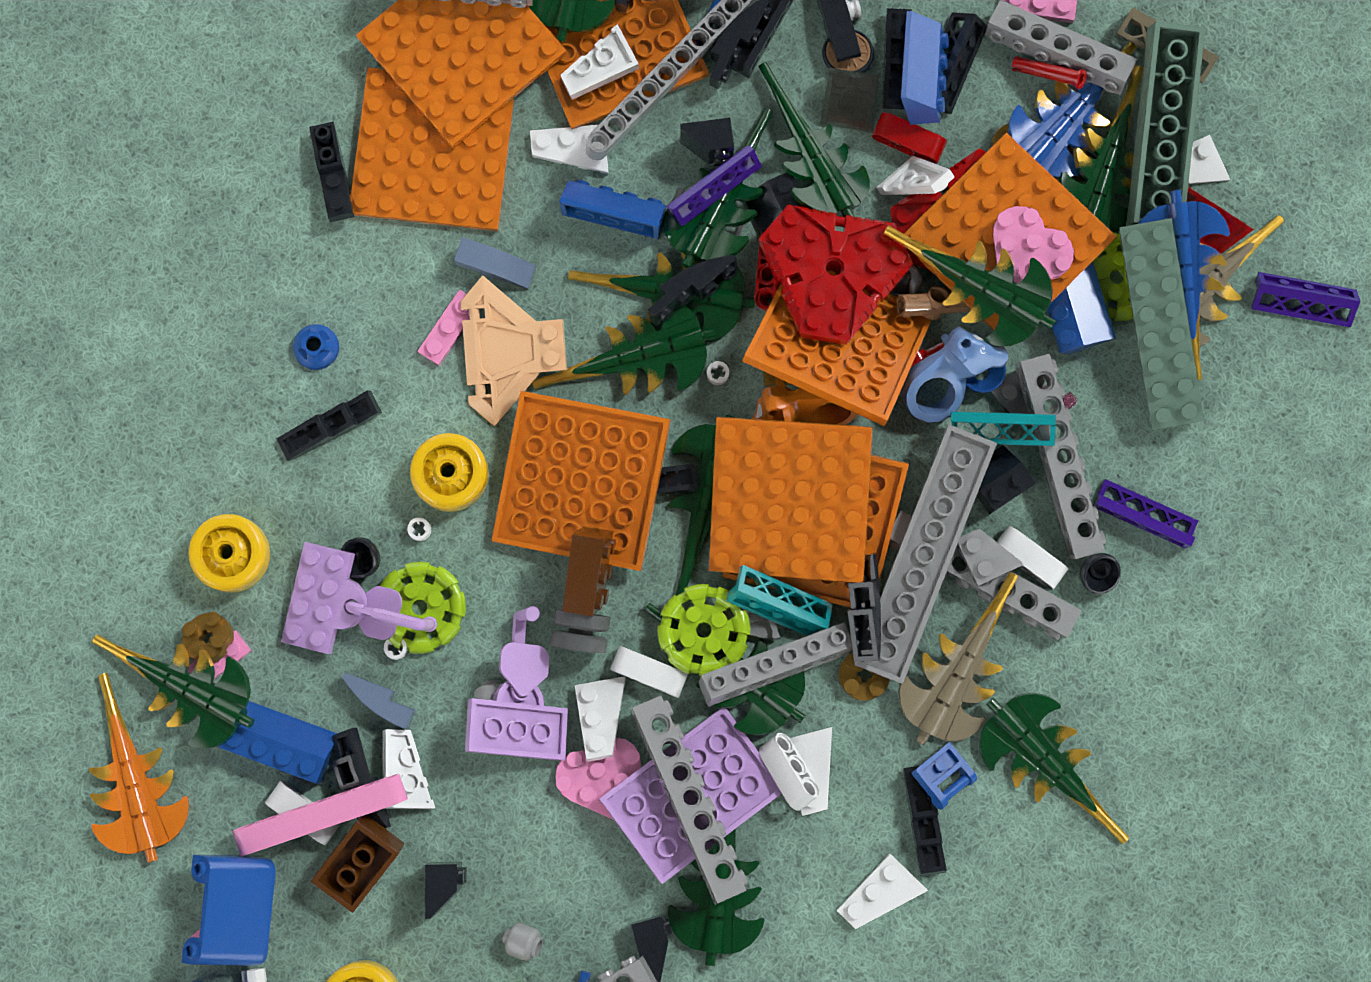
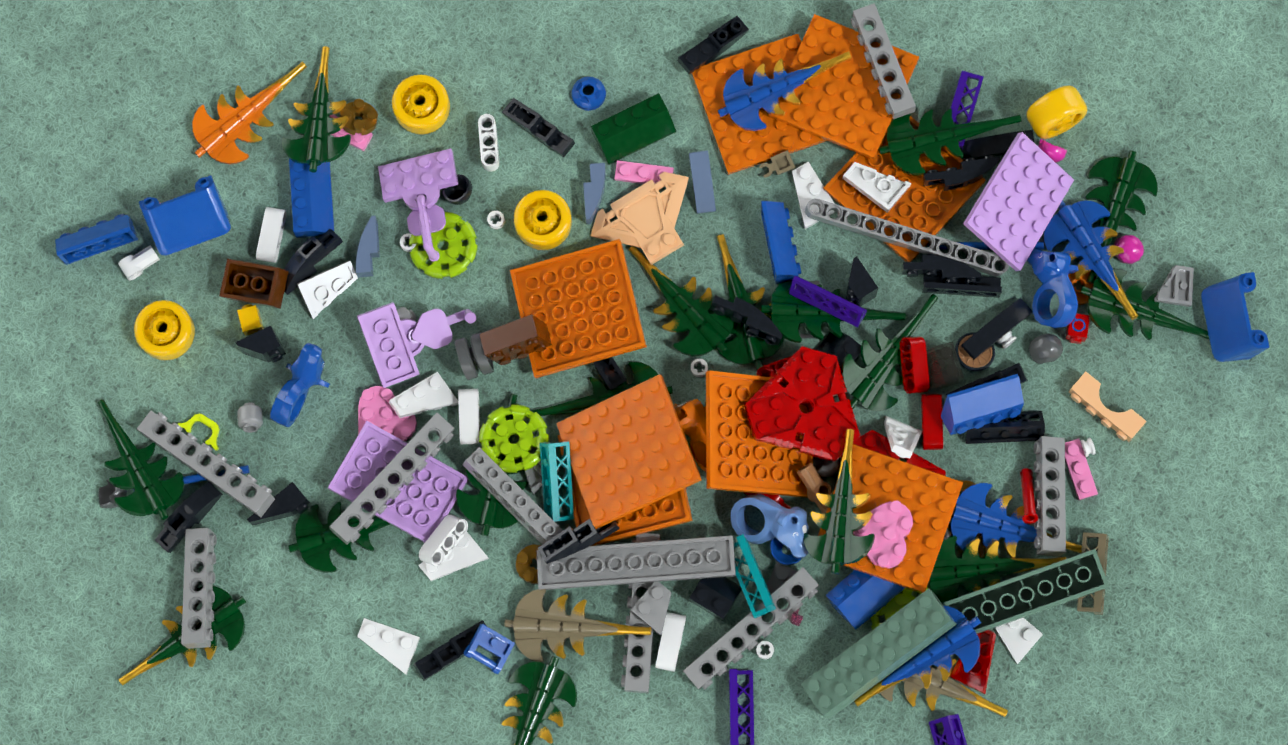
camera: 75 degrees right, 5 degrees down
bright pink beam [232,774,408,856] -> none
black piece [1080,553,1121,594] -> none
none -> yellow brick [237,304,264,336]
none -> blue animal [270,343,330,428]
none -> white beam [478,114,499,172]
none -> sand blue slope [583,163,606,224]
none -> dark green slope [591,93,676,165]
none -> blue animal [718,51,852,131]
none -> white bush [756,641,774,660]
none -> dark tan plate [759,150,795,177]
none -> red beam [900,336,930,394]

